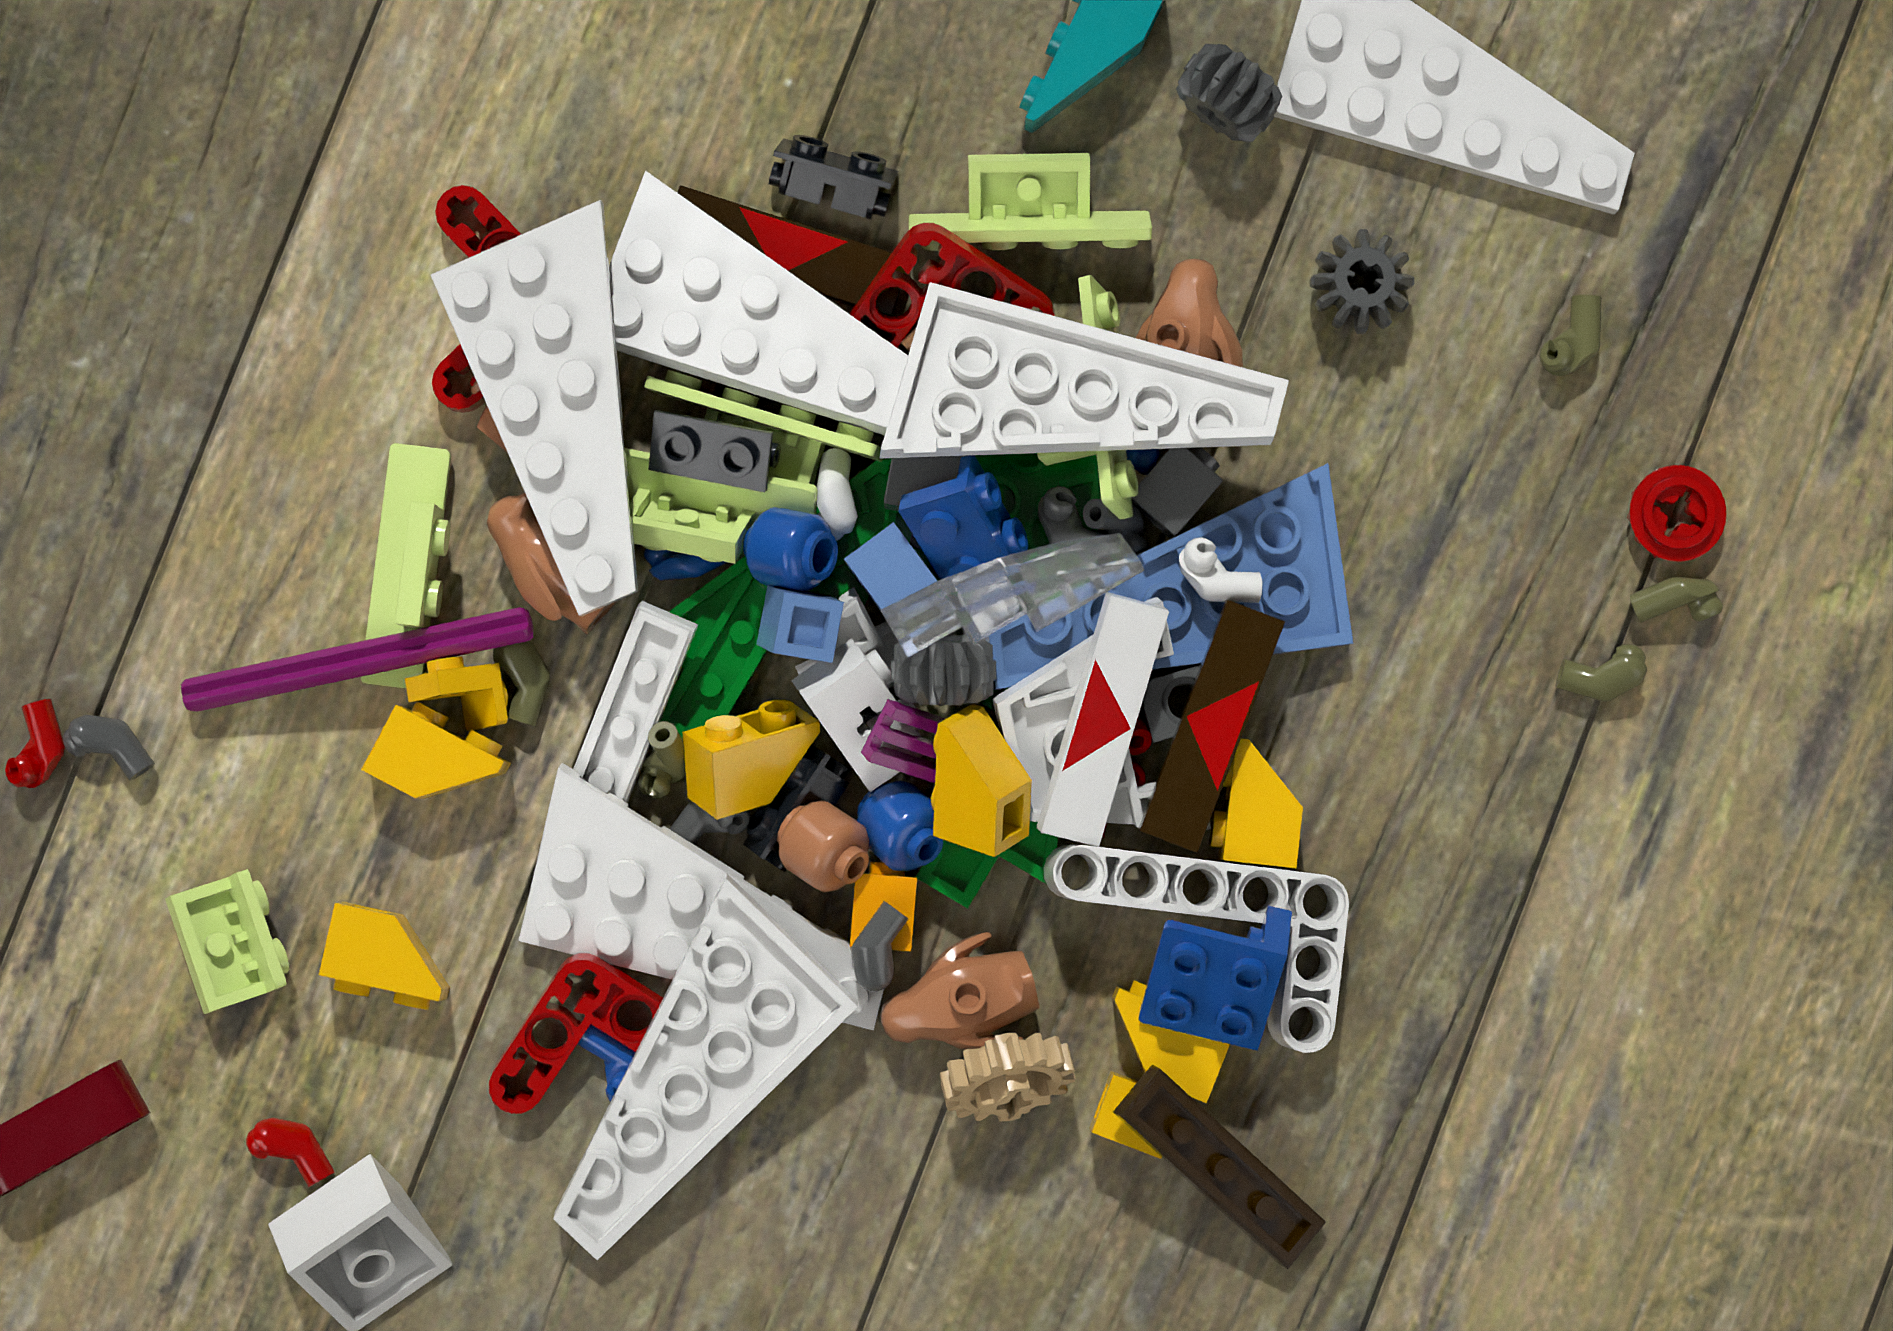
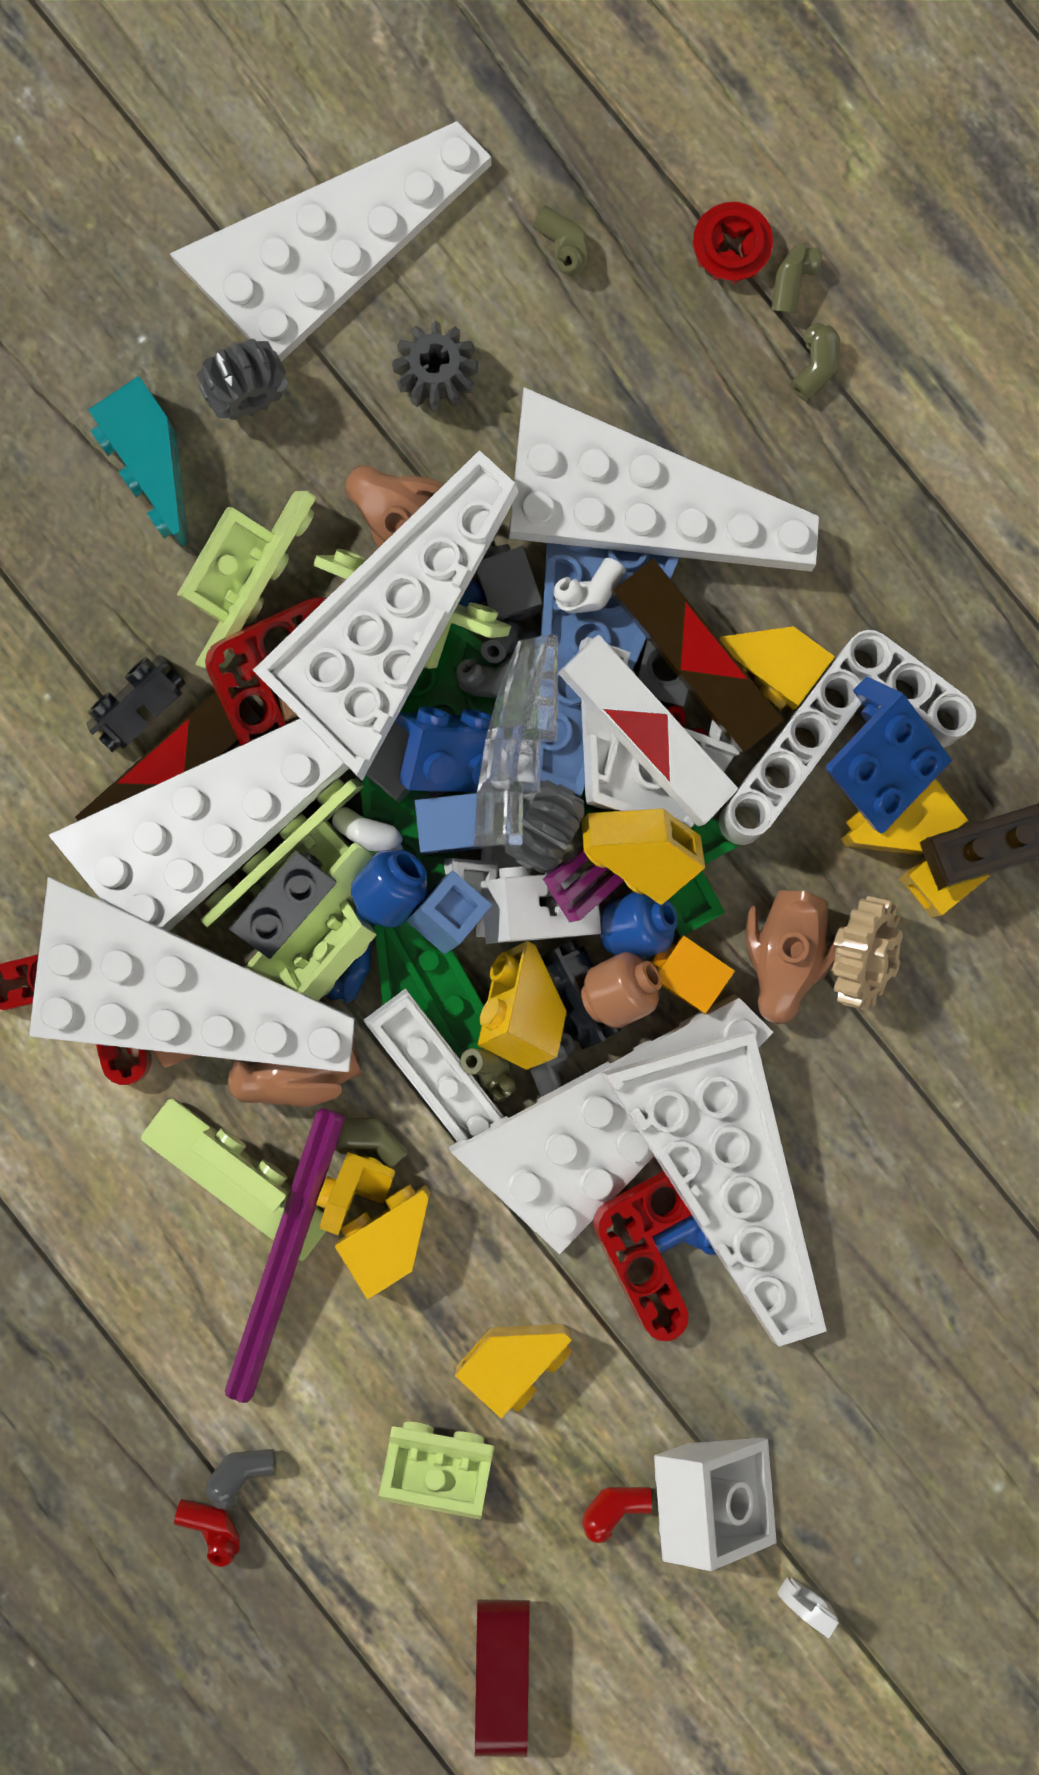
camera: 60 degrees left, 0 degrees up
dark grey arm [851,901,909,991] -> none
none -> white wing [509,387,819,572]

